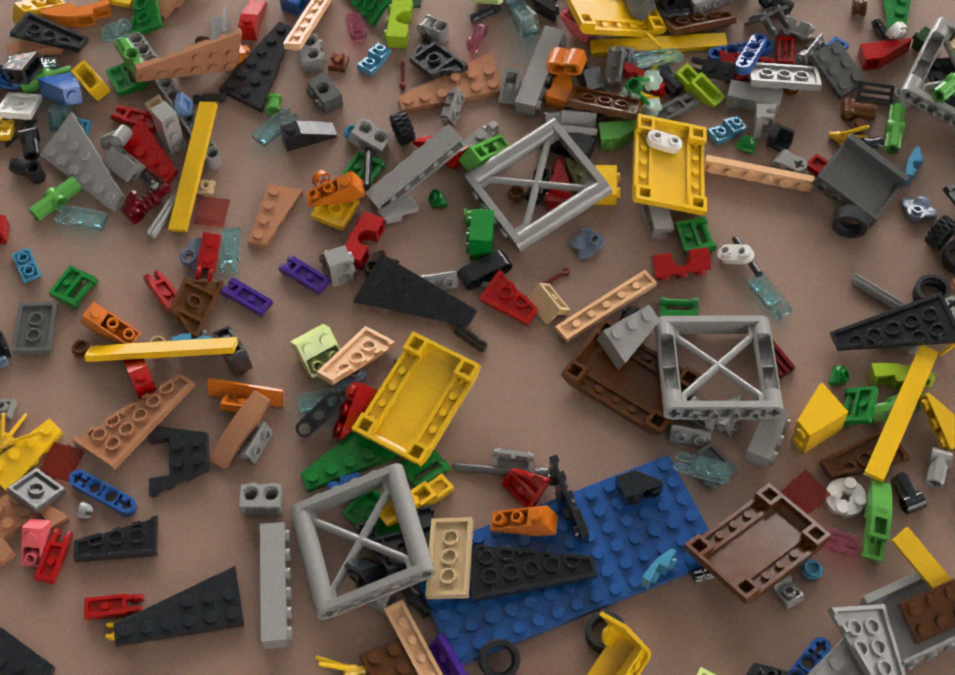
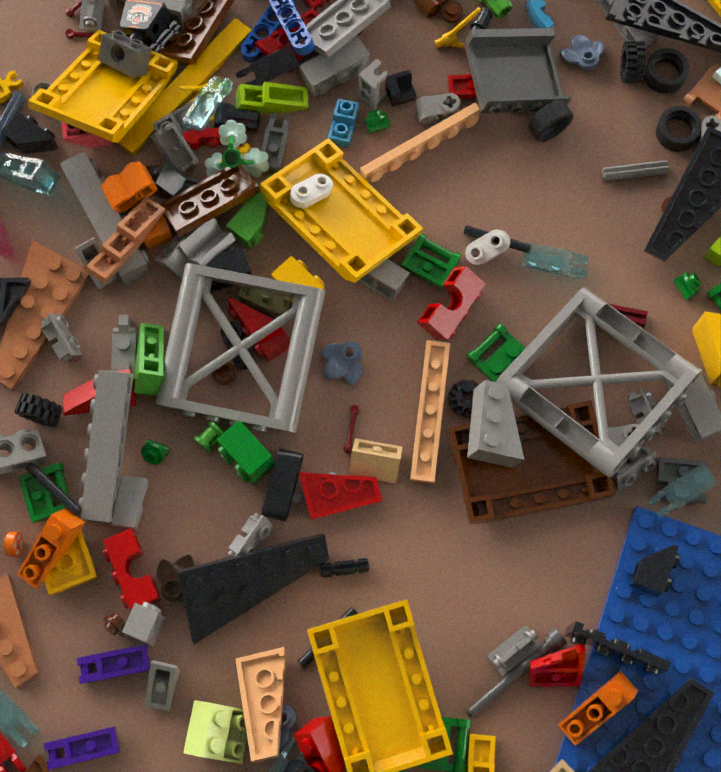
camera: 50 degrees left, 15 degrees up
none -> nougat slope [86,197,165,284]
none -> light grey slope [145,660,181,712]

